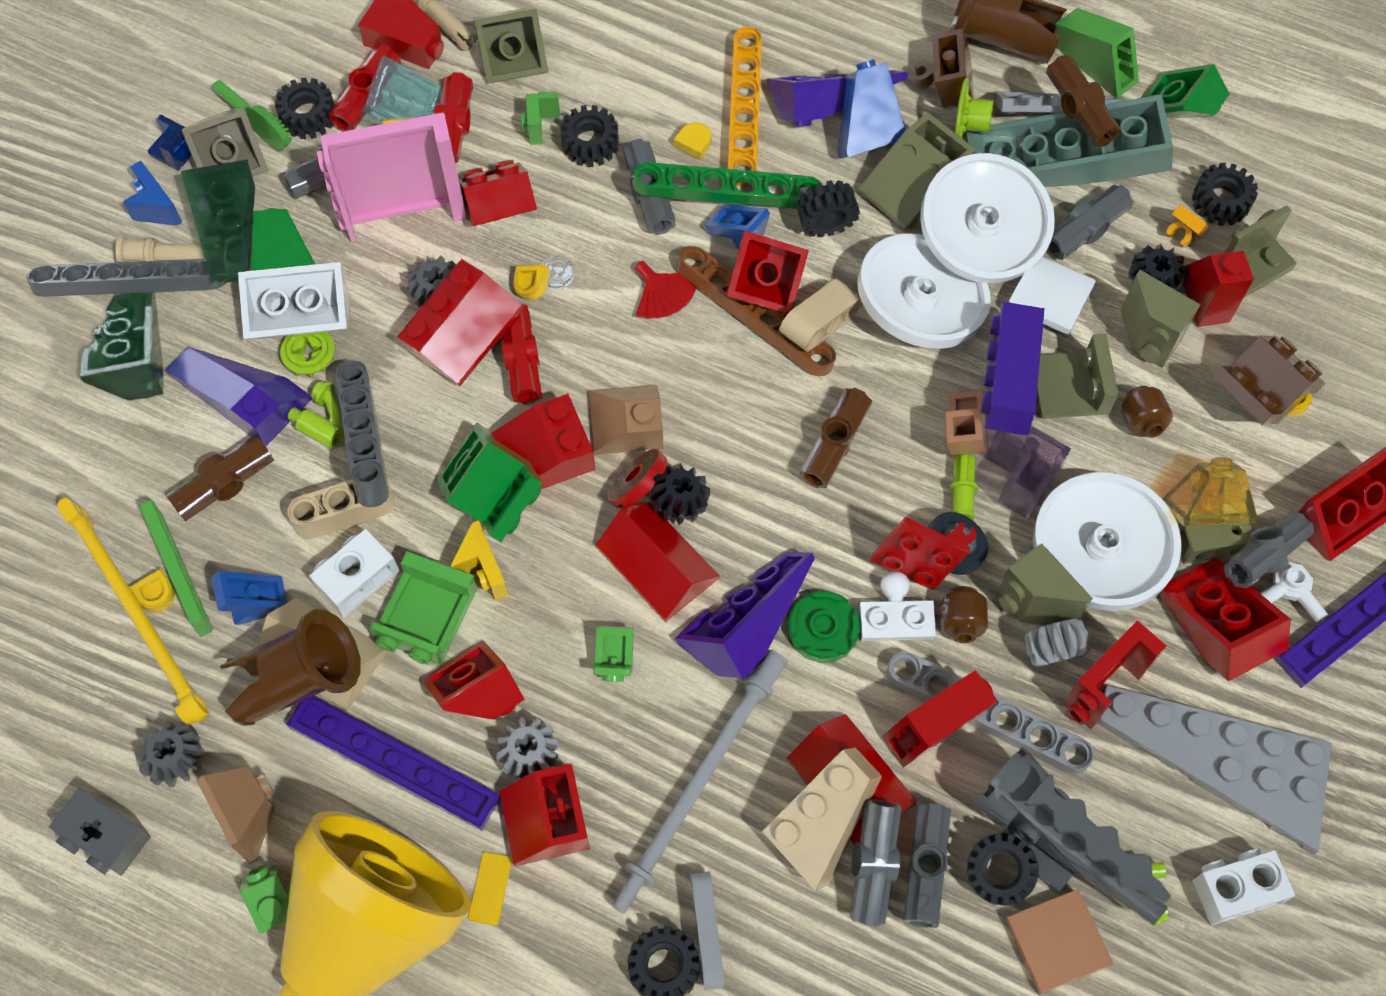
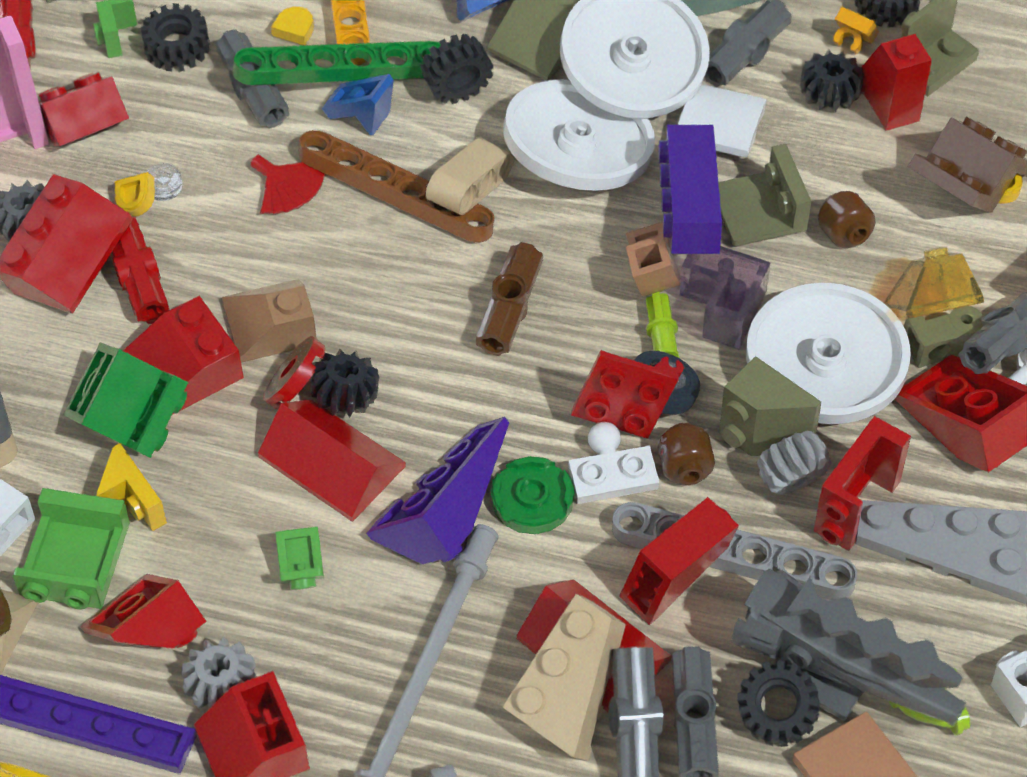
camera: 10 degrees left, 10 degrees down
red slope [726,231,809,315] -> none
olive slope [1121,270,1200,368] -> none

